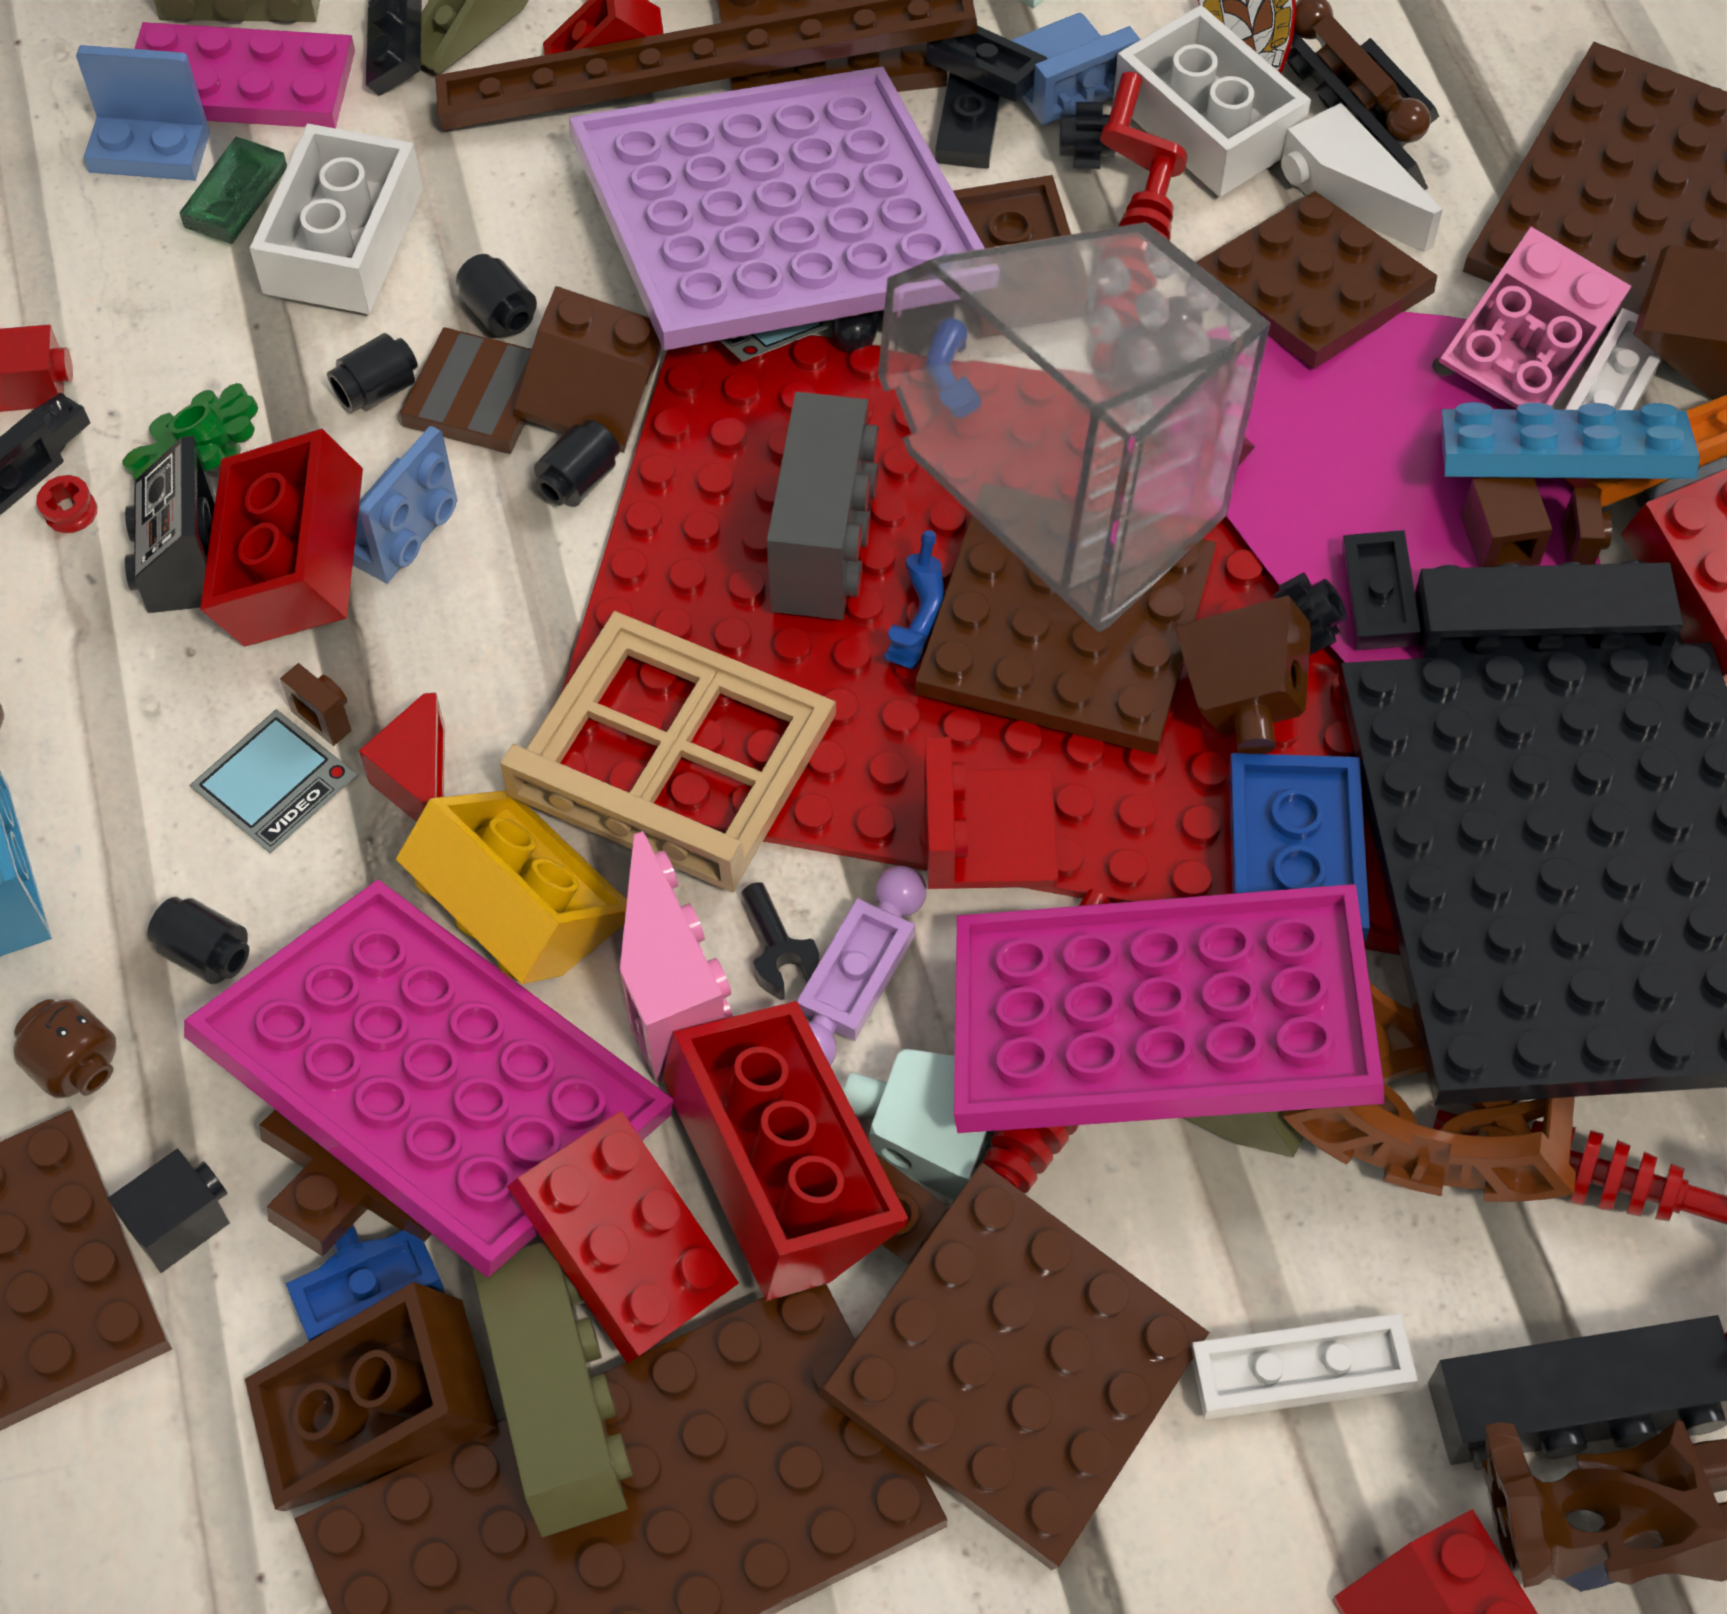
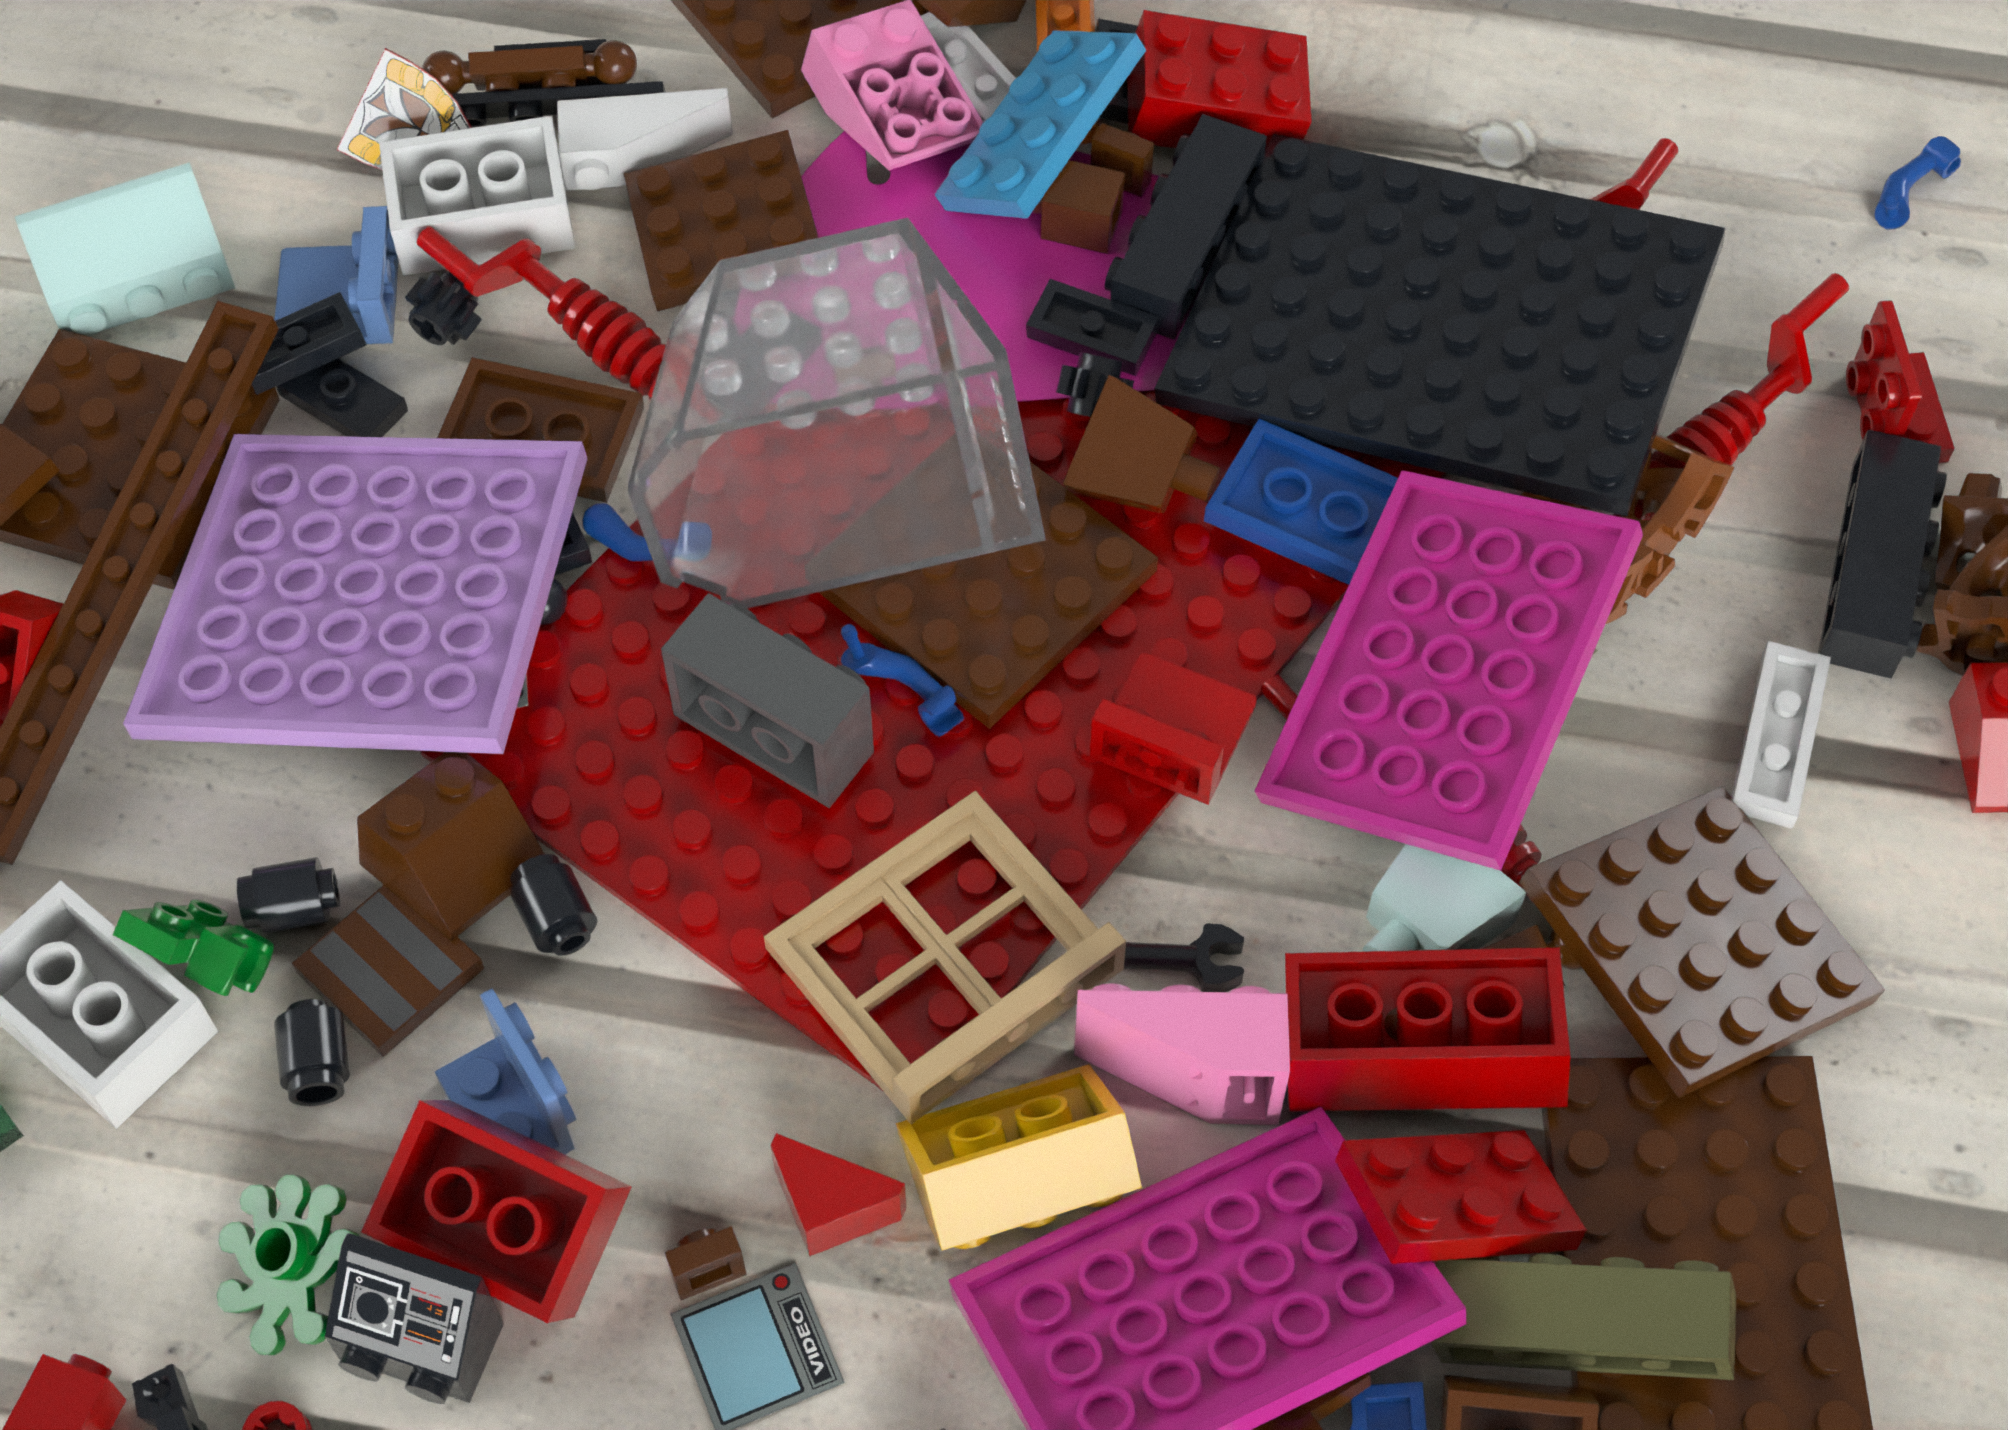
camera: 65 degrees left, 0 degrees up
lavender plate [797,866,927,1066] -> none
none -> green plate [113,899,274,996]

